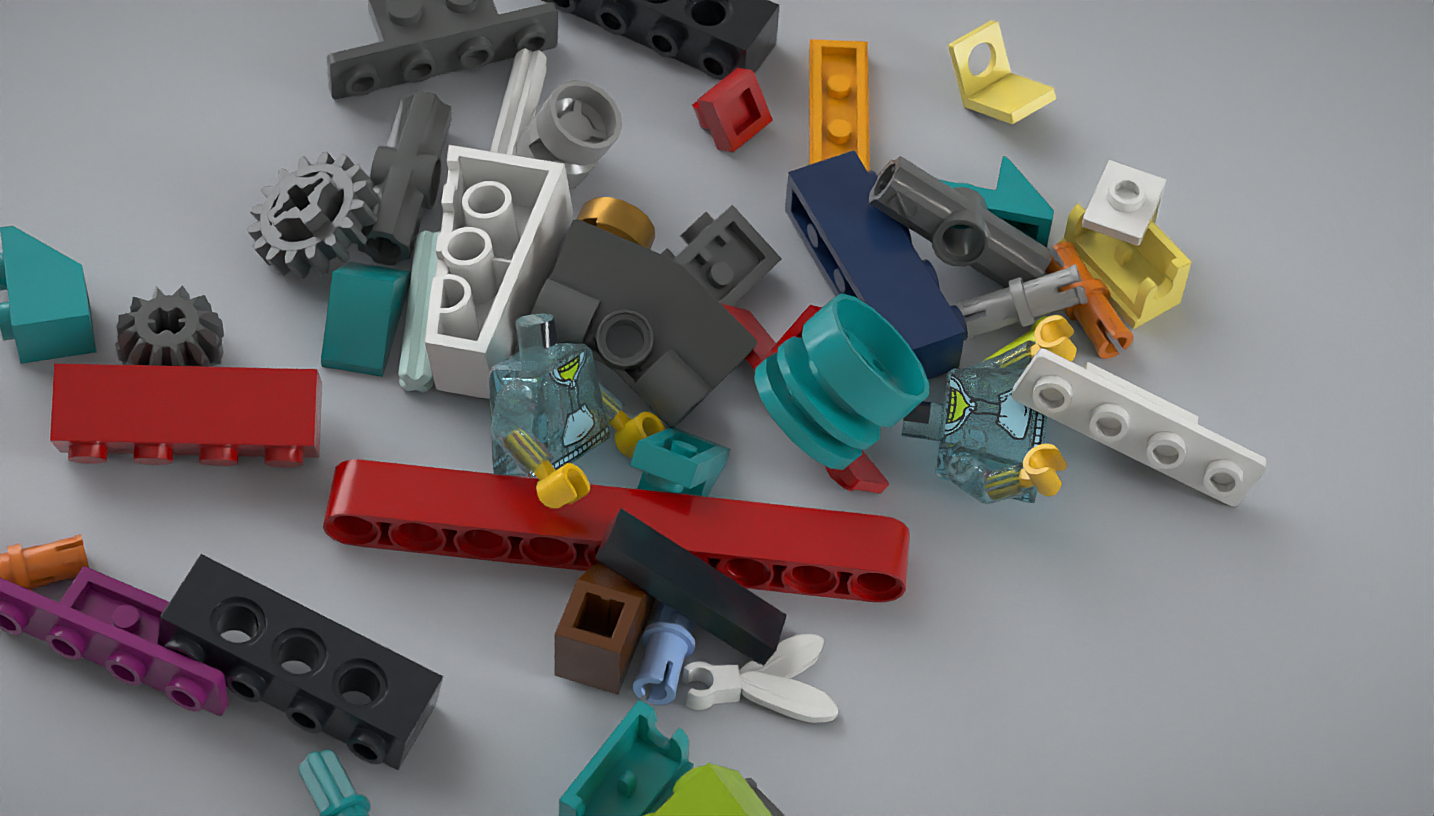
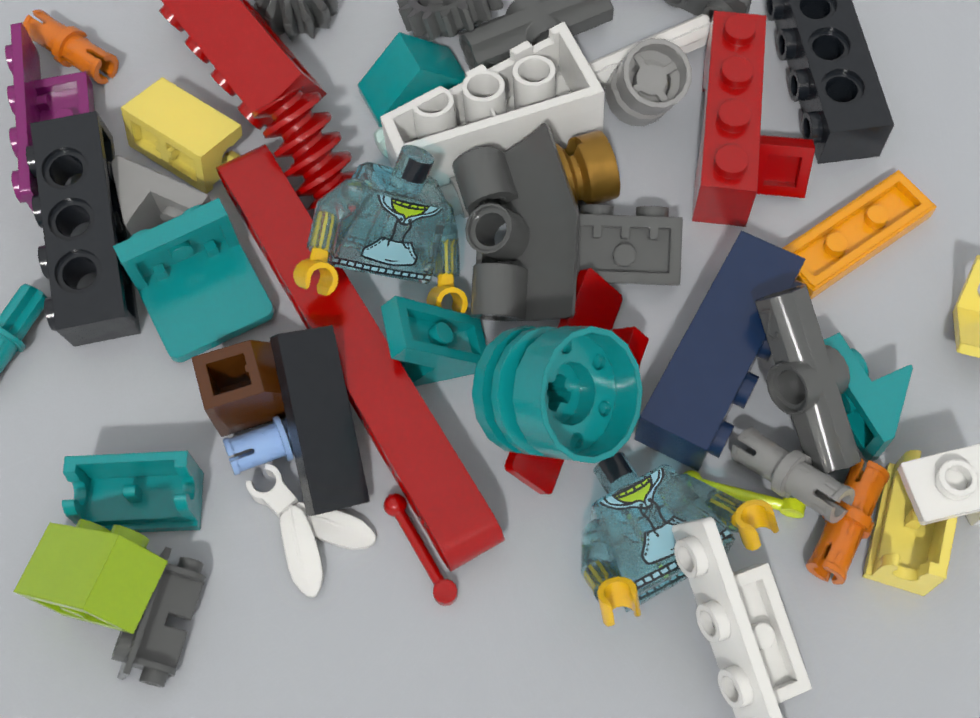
camera: 60 degrees right, 10 degrees up
none -> light grey slope [111,155,211,236]
none -> teal bracket [113,198,275,363]
none -> light yellow hinge [121,77,242,194]
none -> red piece [252,86,362,211]
none -> red hinge [383,493,458,606]
none -> red arch [692,11,767,227]

